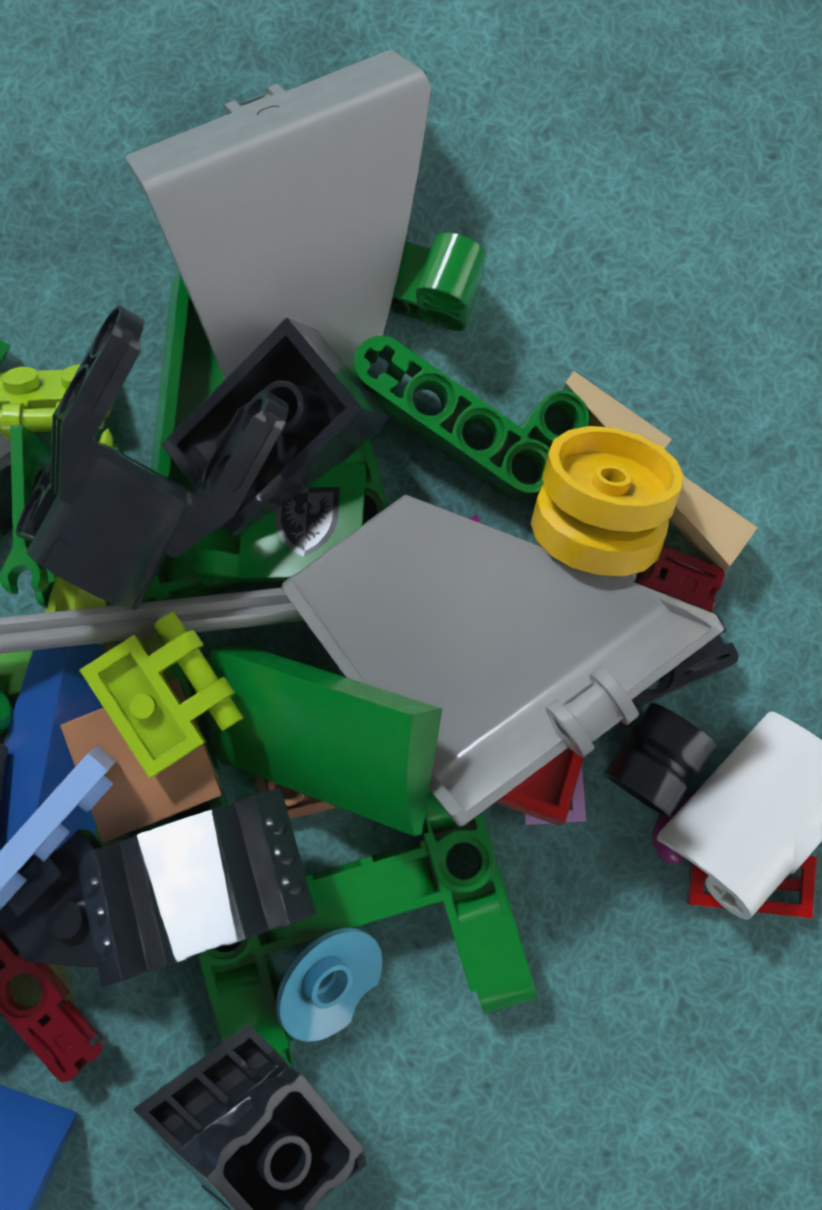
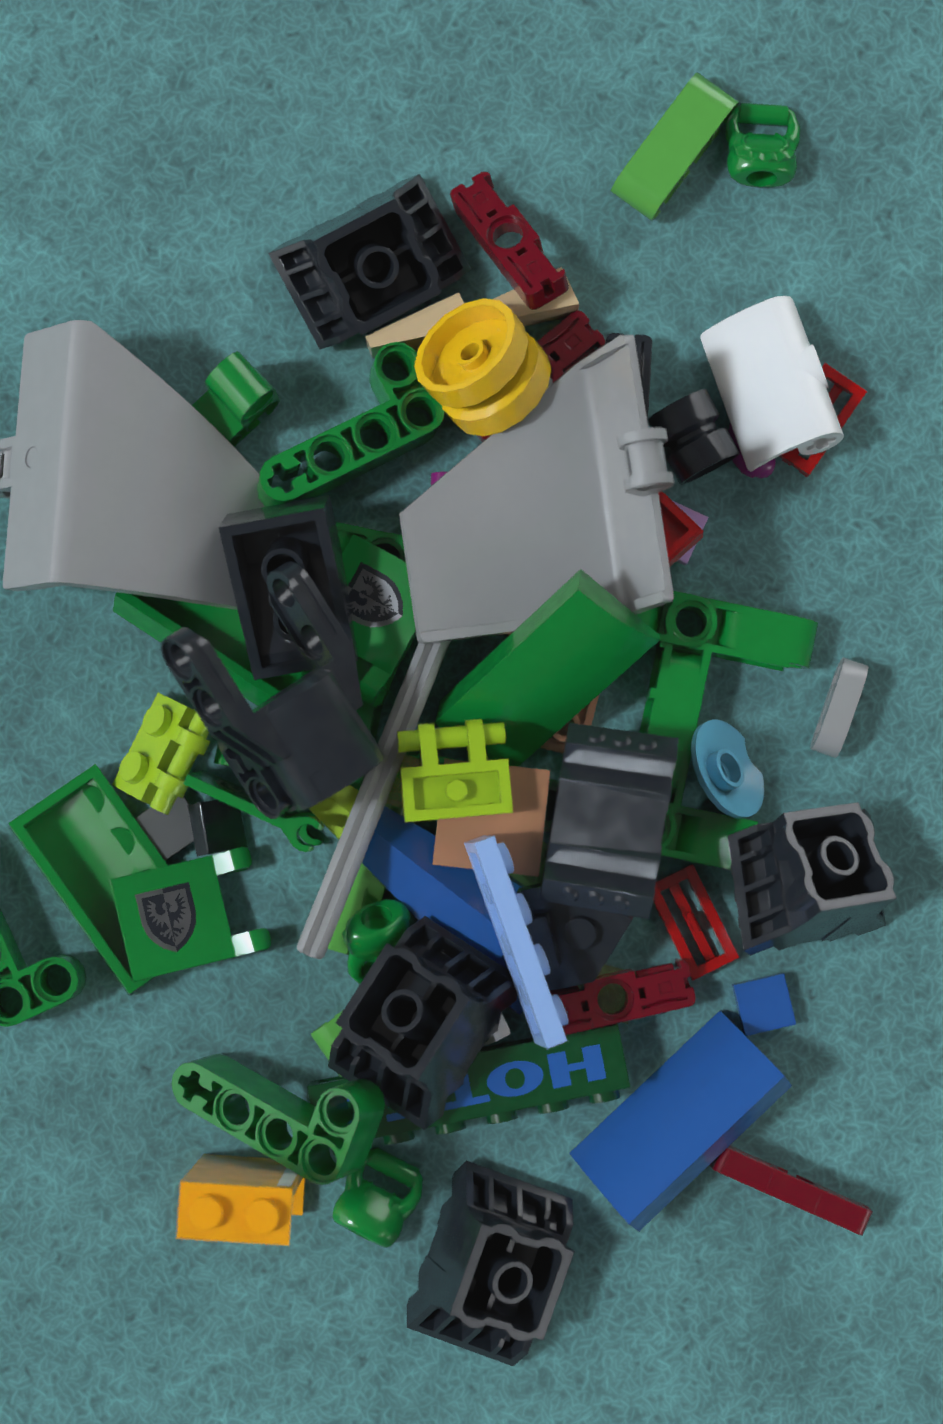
camera: 70 degrees left, 5 degrees up
none -> black slope [268,174,471,350]
none -> dark red piece [450,172,569,310]
none -> red tile [653,864,739,980]
none -> blue tile [732,973,796,1036]
none -> light grey beam [810,657,868,758]

